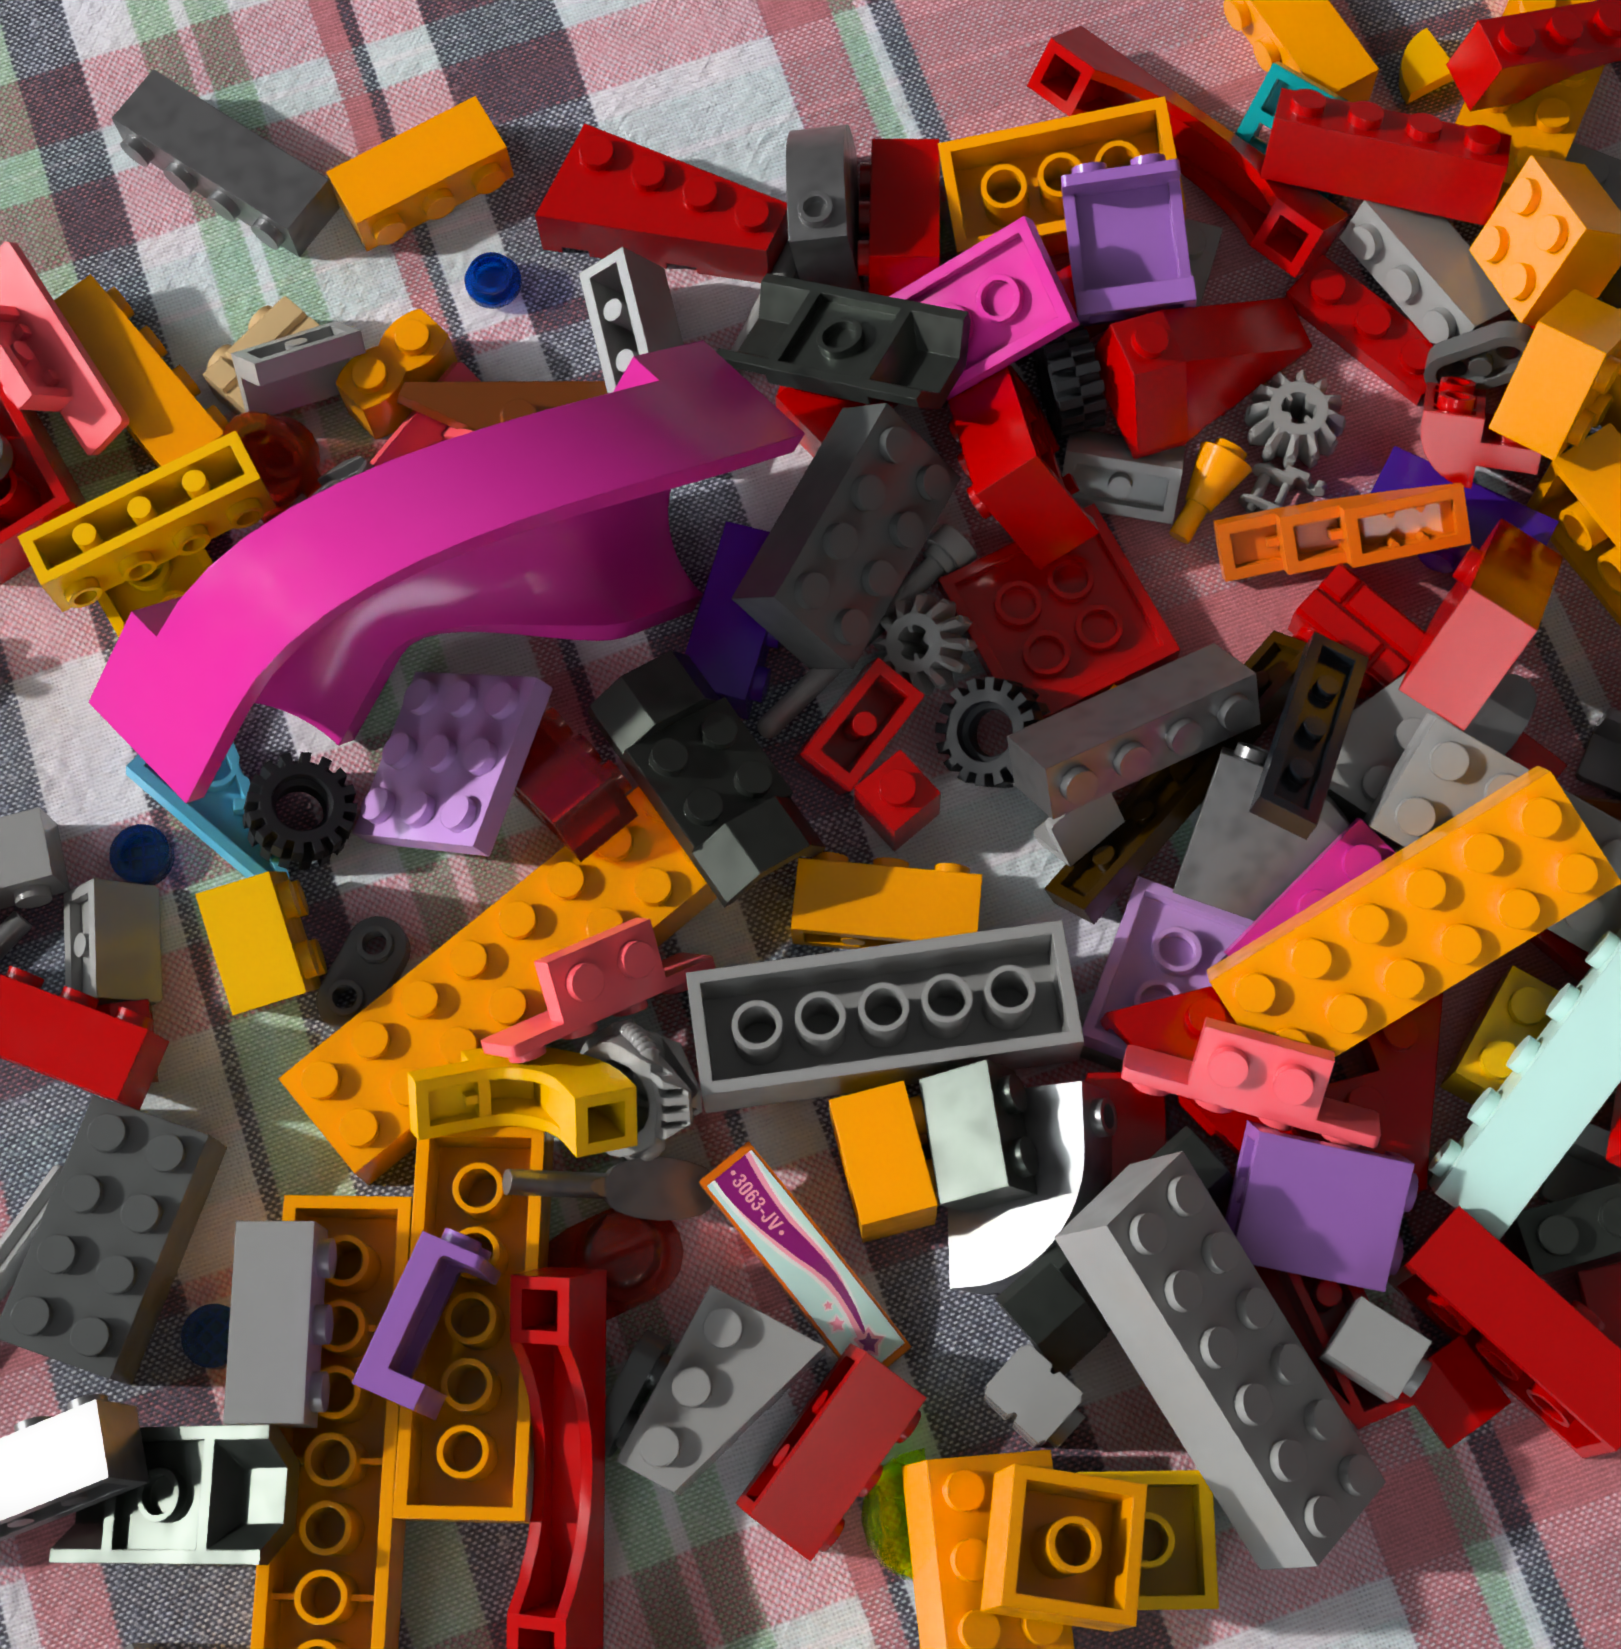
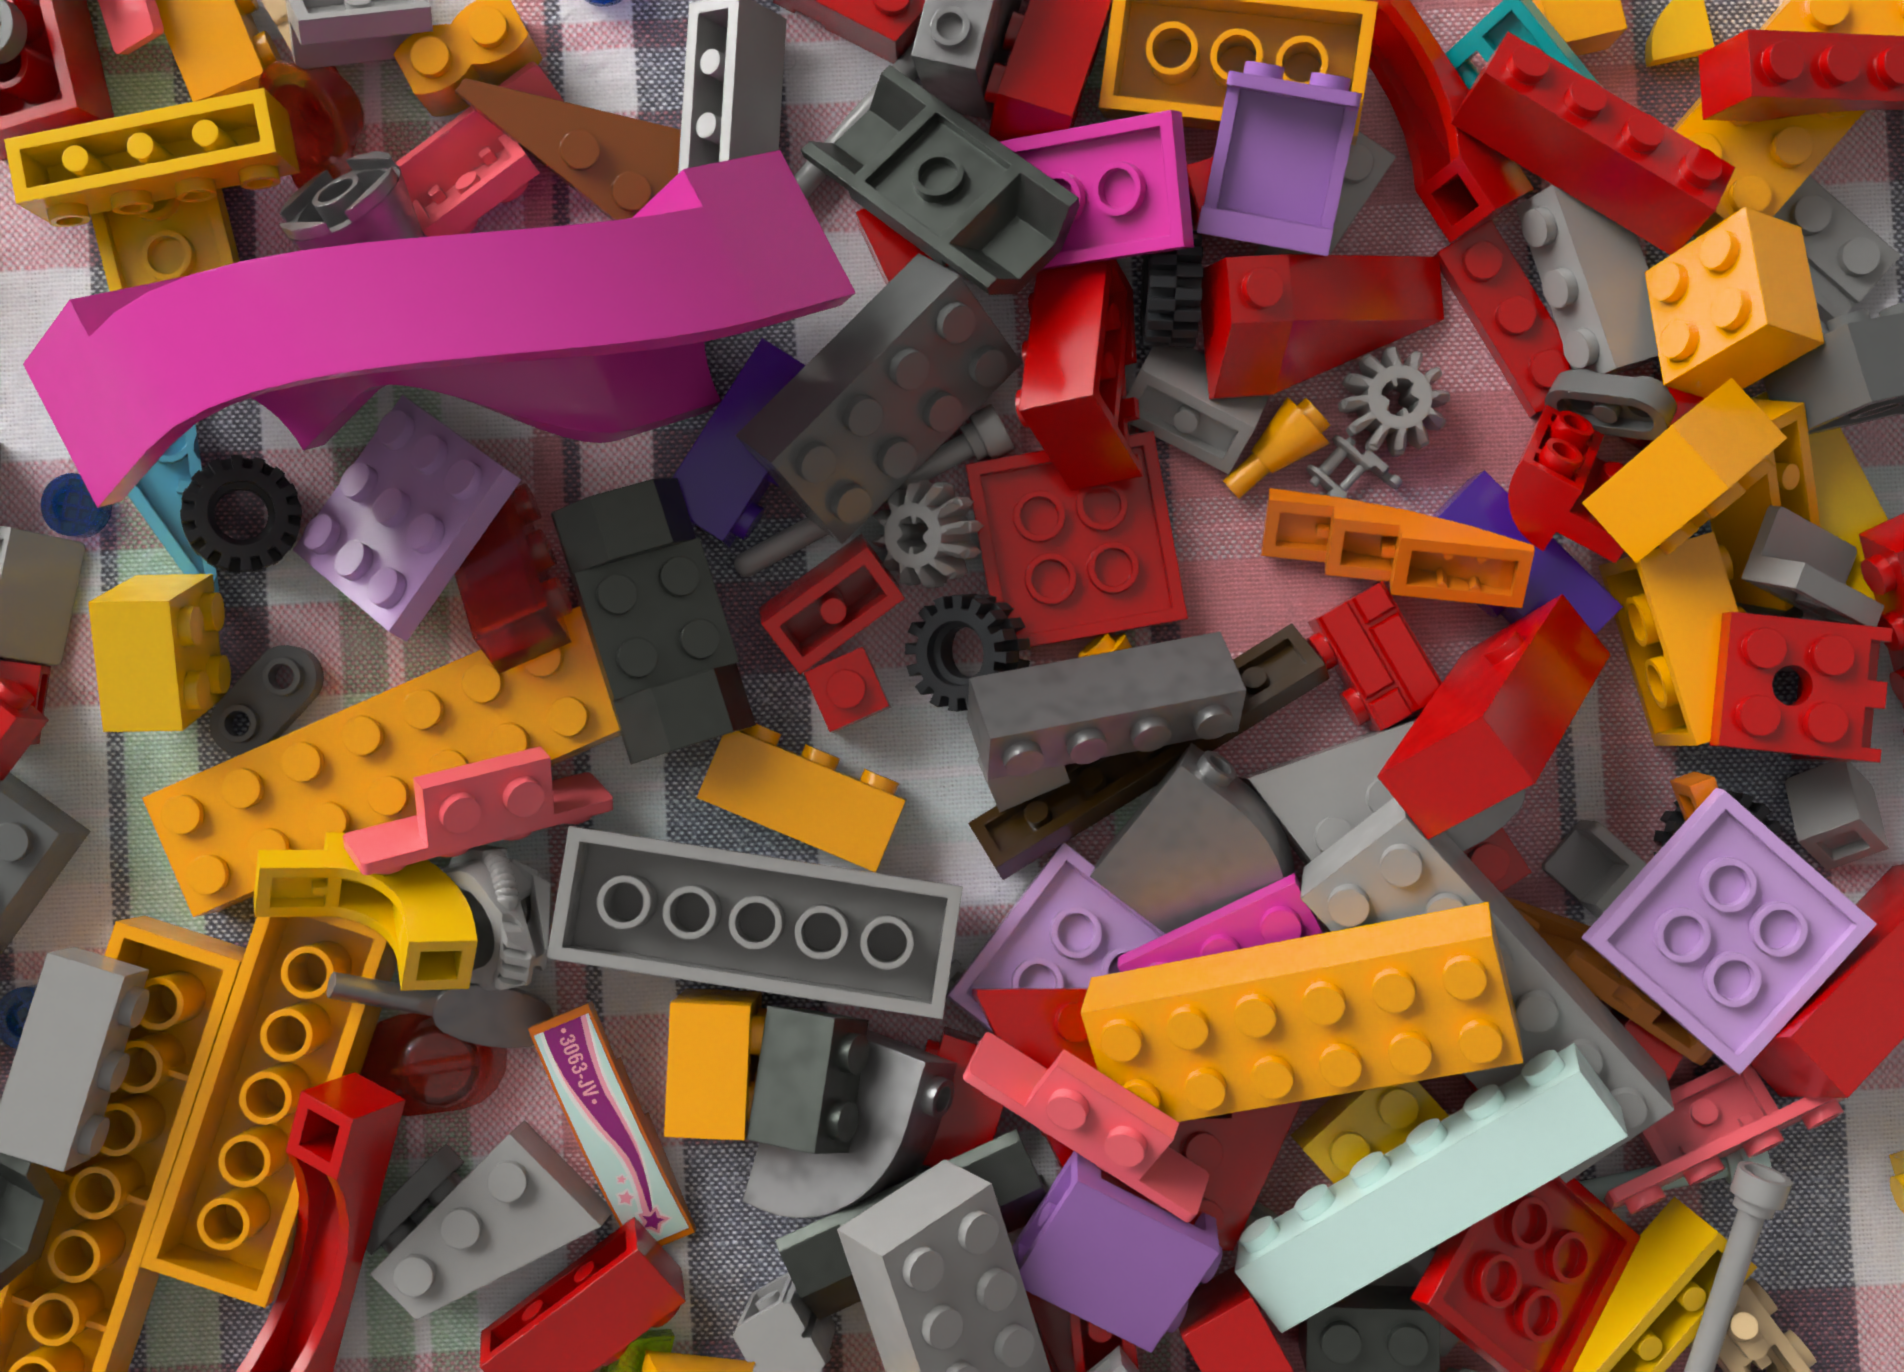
camera: 15 degrees right, 15 degrees up
medium lavender panel [352,1228,501,1420] -> none
black plate [1249,632,1369,840] -> none

